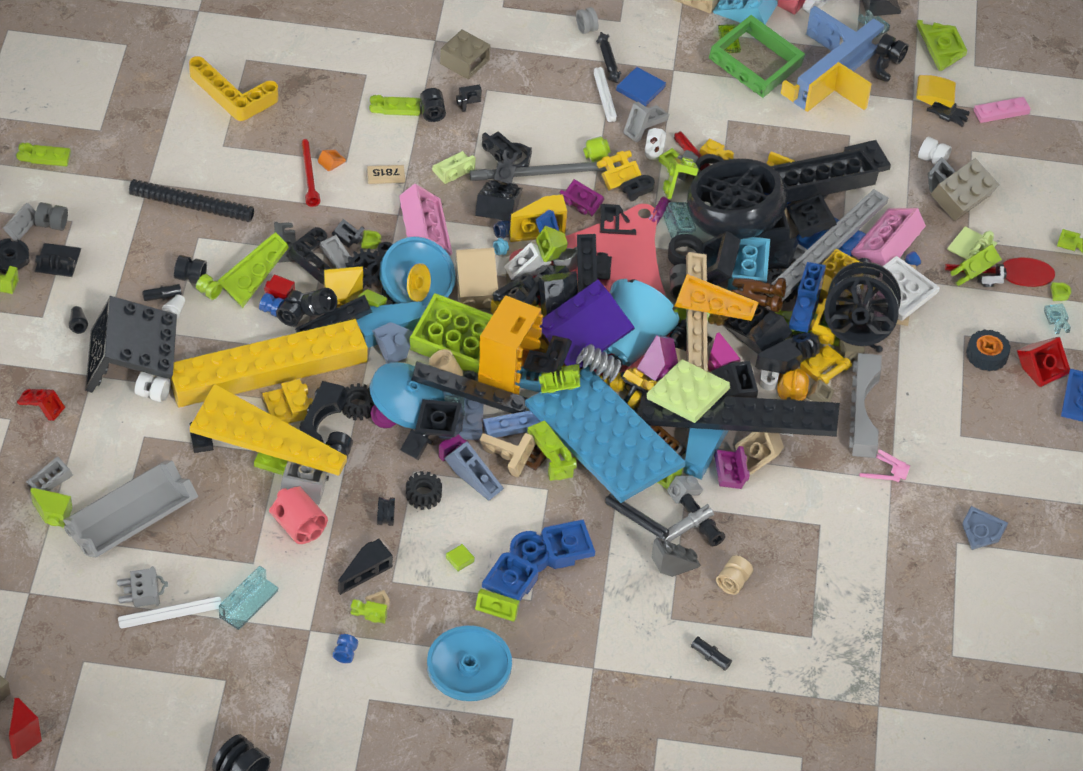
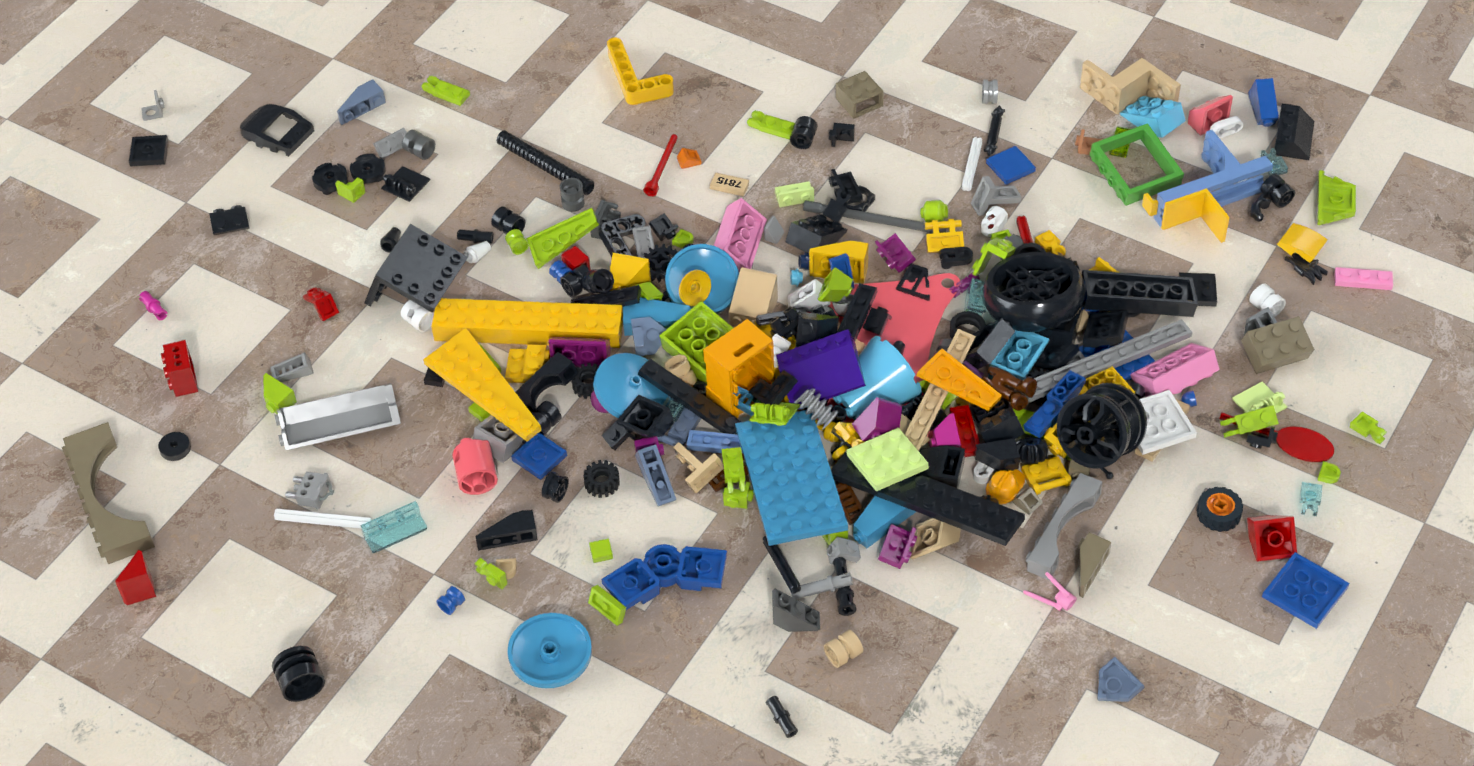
camera: 30 degrees right, 0 degrees up
none -> blue plate [511,433,567,480]
none -> magenta slope [549,337,611,368]
none -> dark grey wheel [560,178,585,212]
none -> light grey slope [764,216,784,244]
none -> red plate [949,405,980,457]
none -> nougat bracket [1075,129,1102,155]
none -> dark tan slope [1077,532,1111,598]

